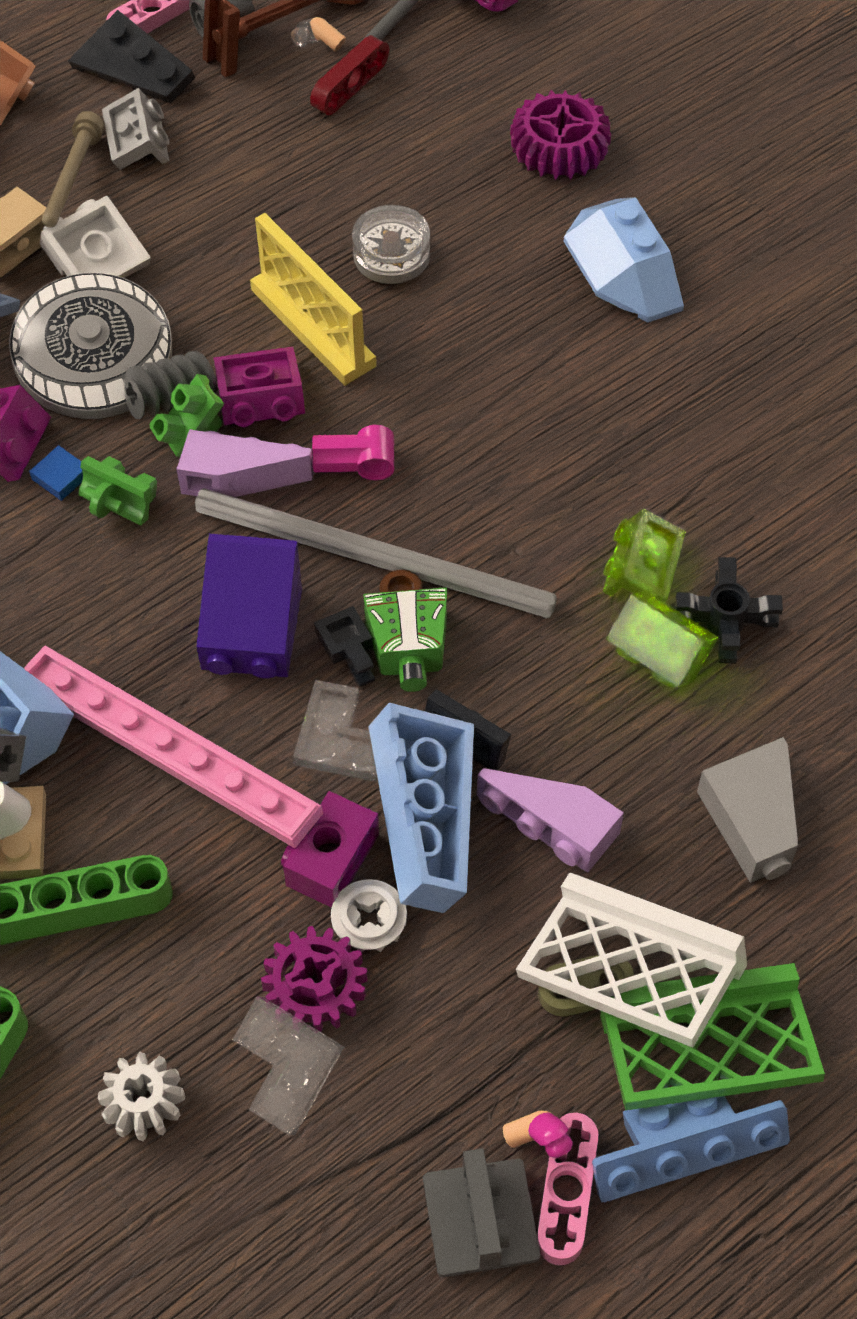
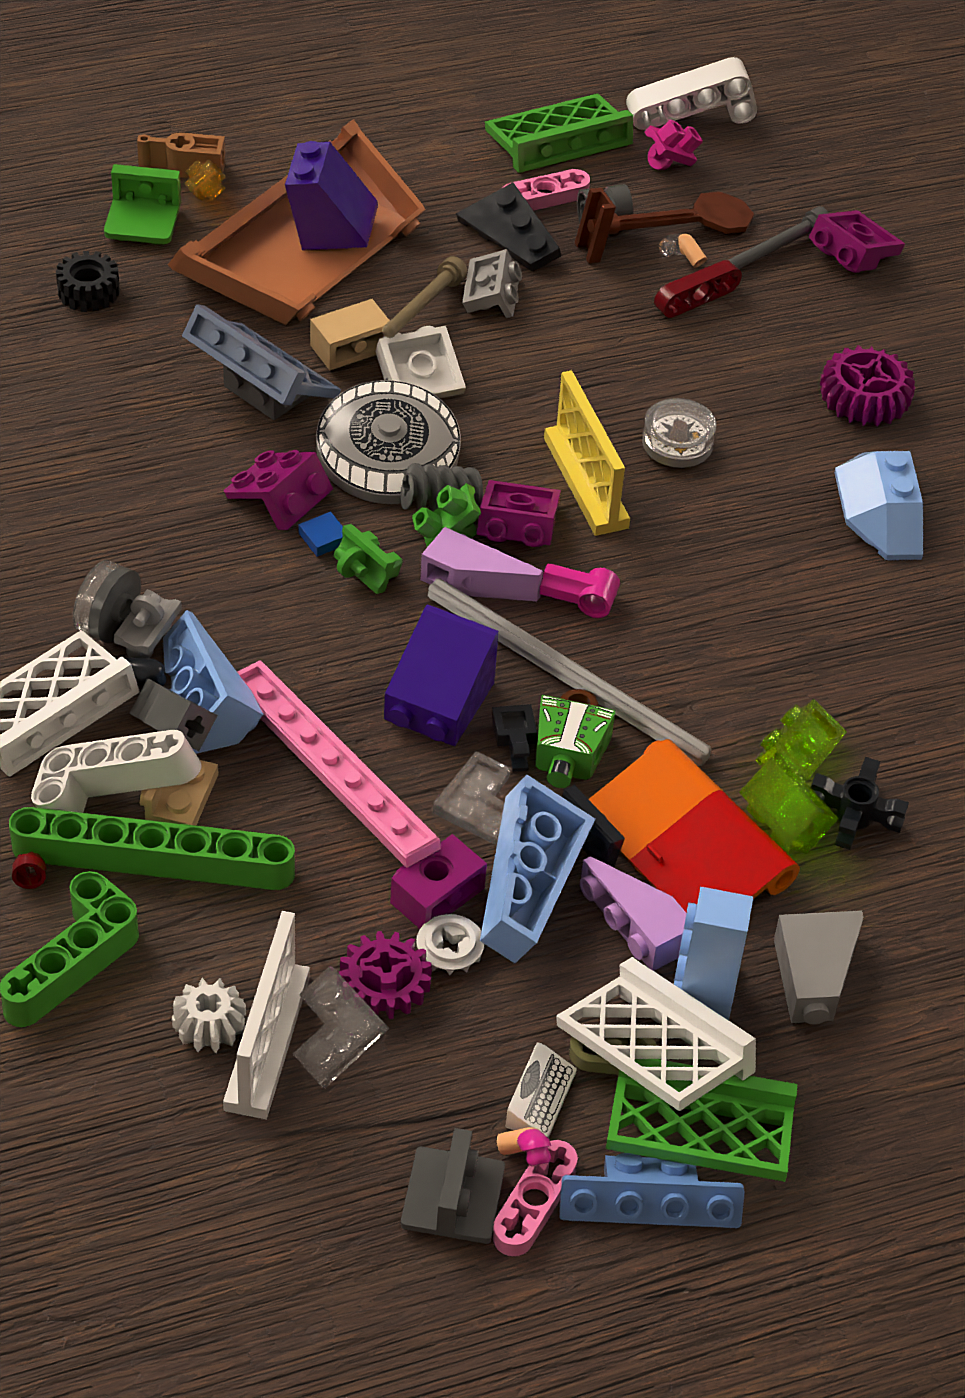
camera: 15 degrees right, 10 degrees down
none -> white fence [223,911,310,1120]
none -> slope [505,1042,577,1138]
none -> door [589,739,800,913]
none -> light blue wedge [674,887,753,1021]

